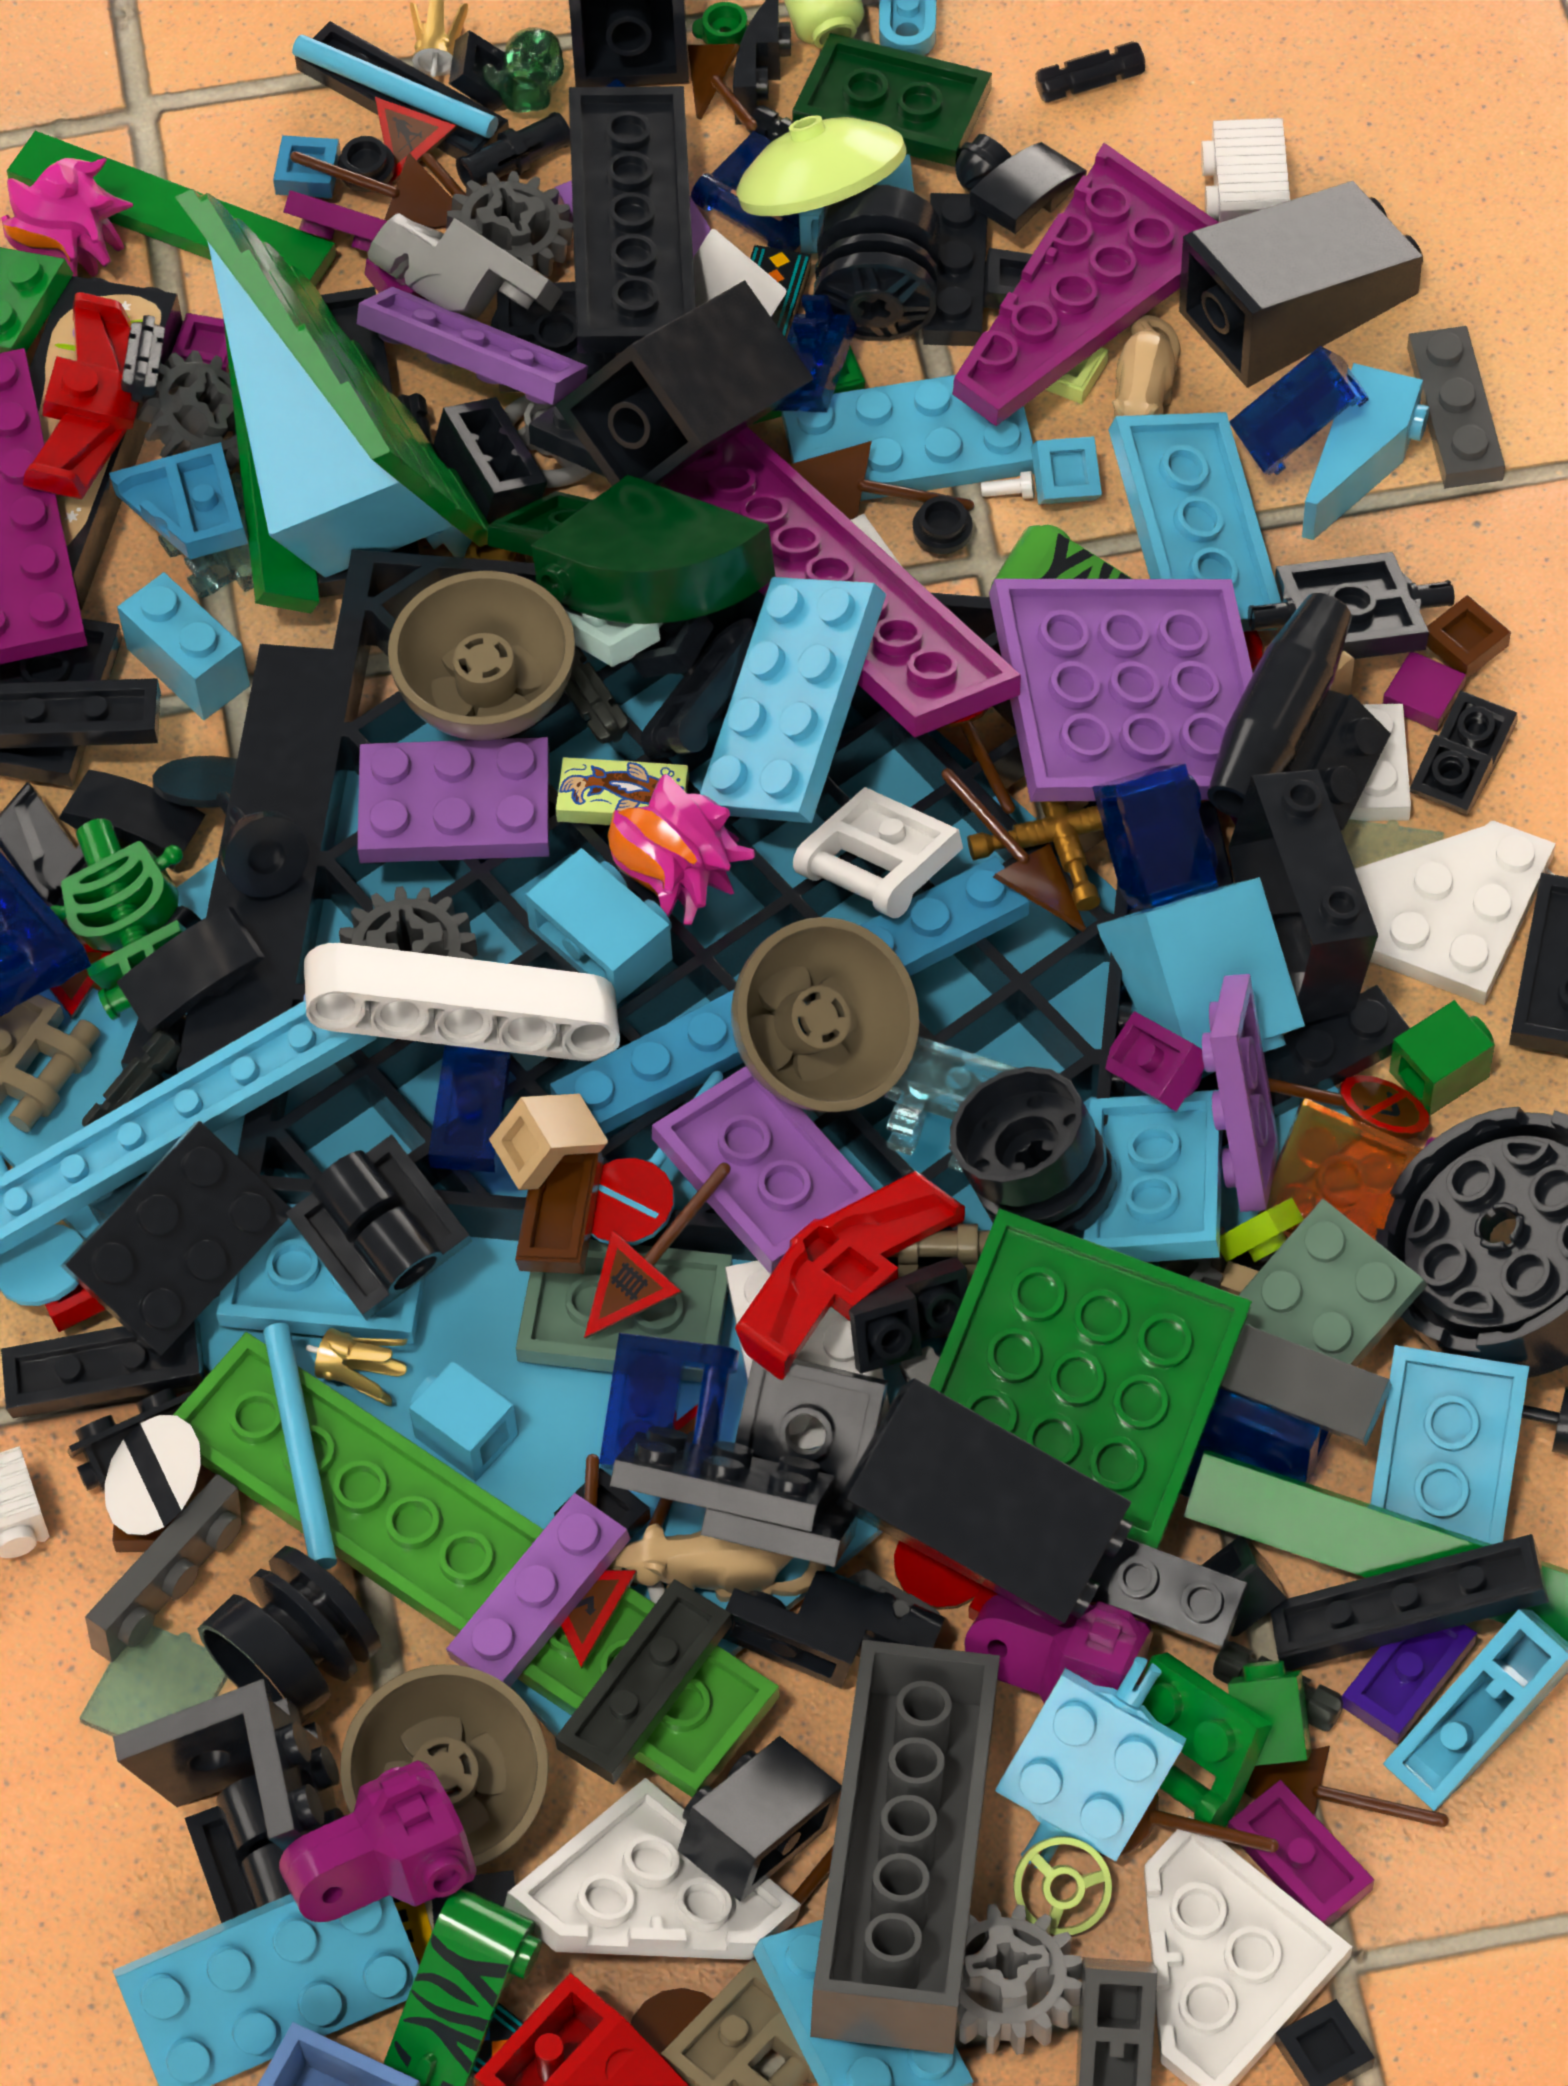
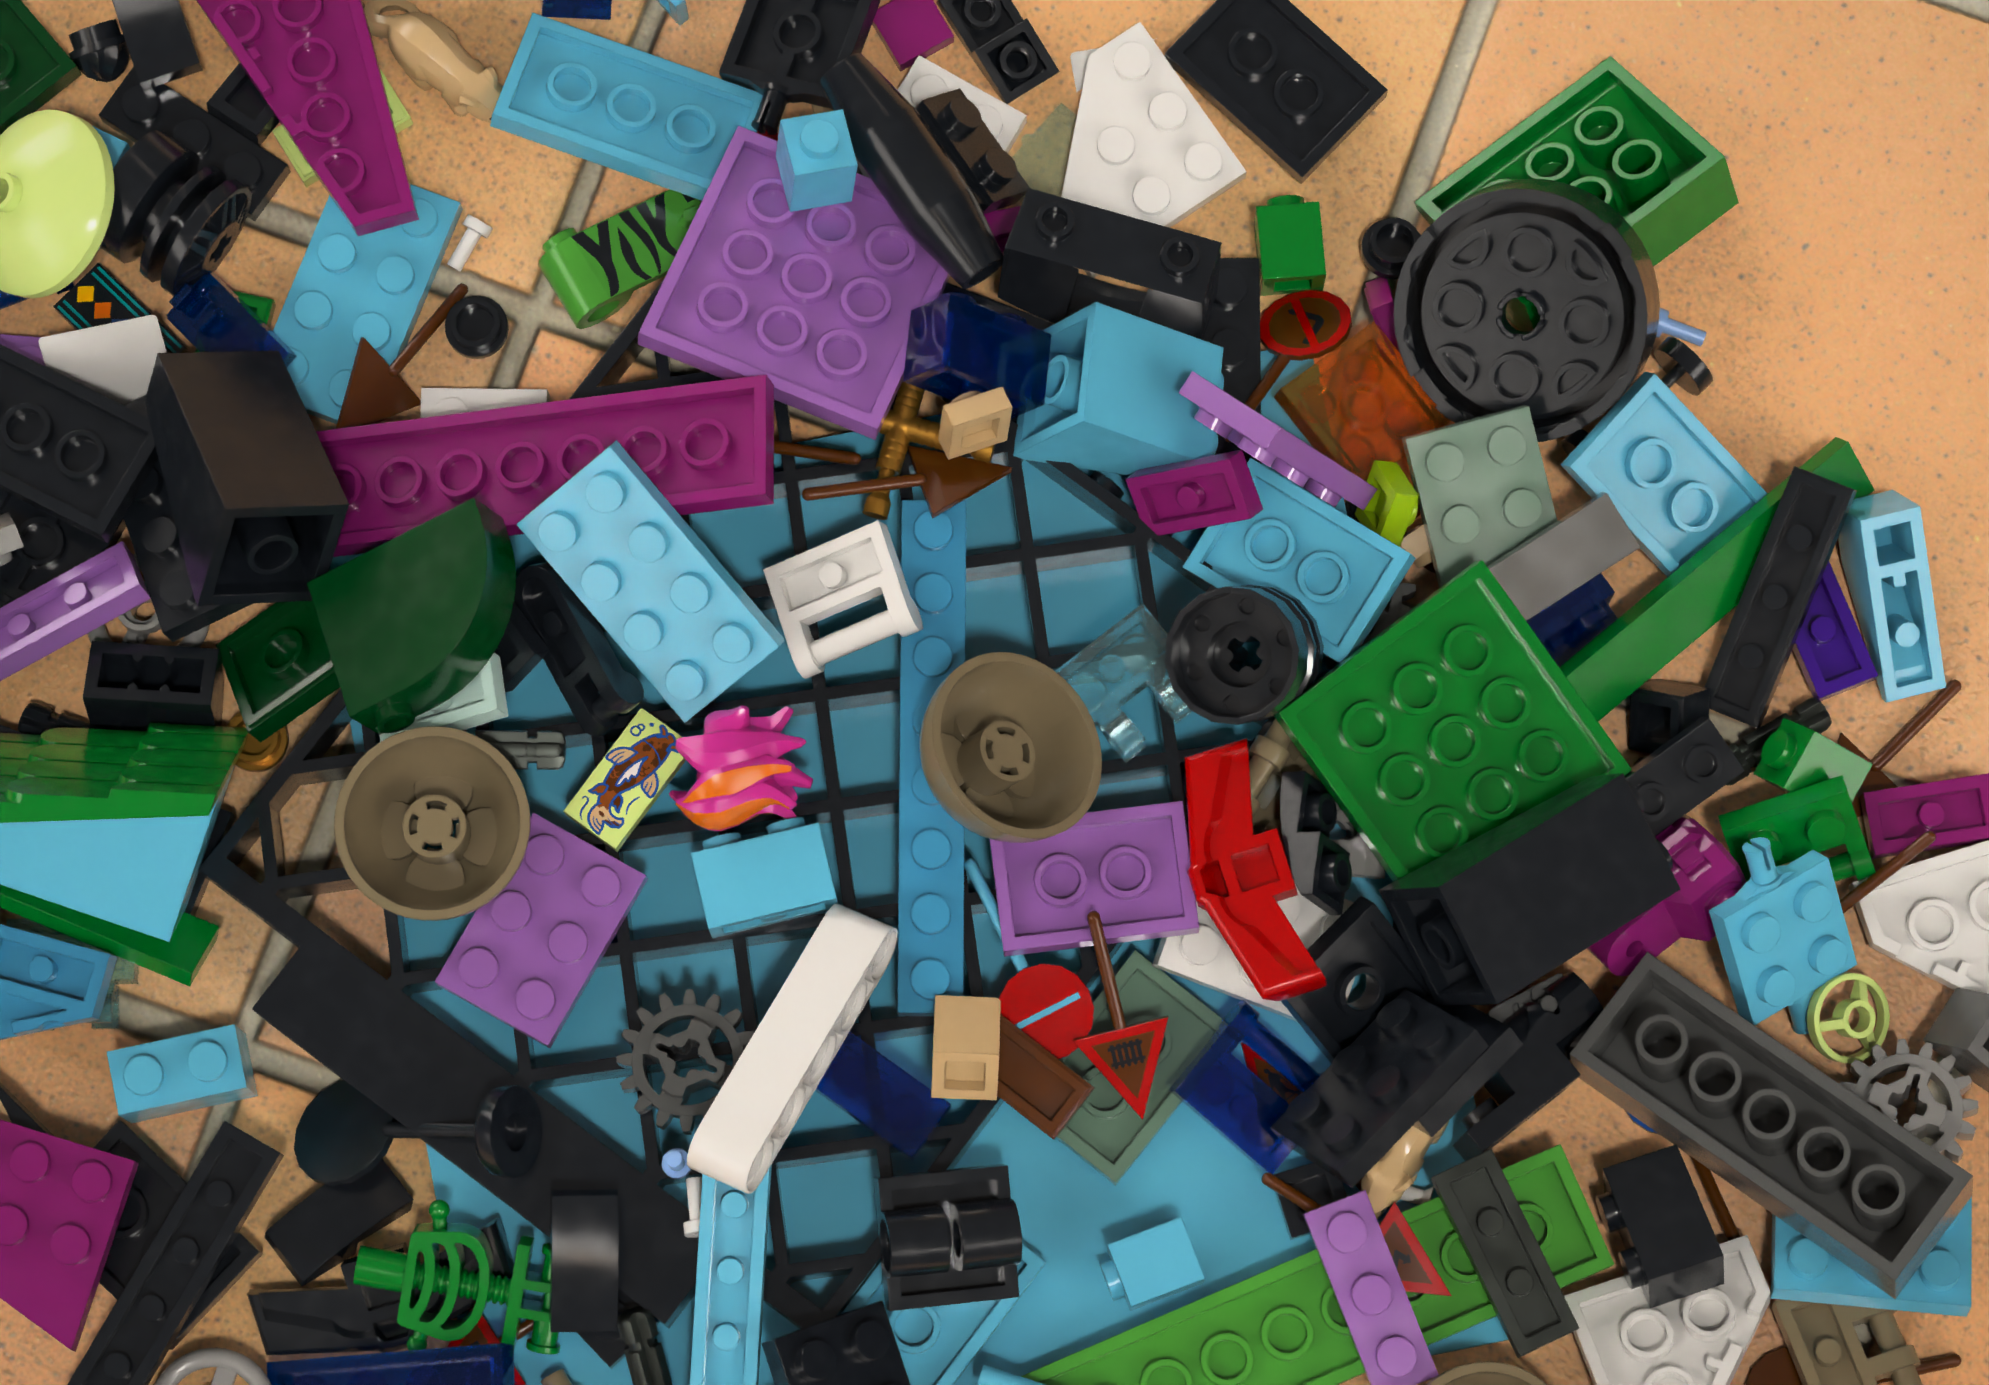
camera: 60 degrees left, 20 degrees up
pearl gold piece [306,1328,408,1406] -> none
medium azure plate [1031,436,1102,505] -> none
none -> medium azure brick [776,109,858,212]
none -> tan plate [938,387,1013,460]

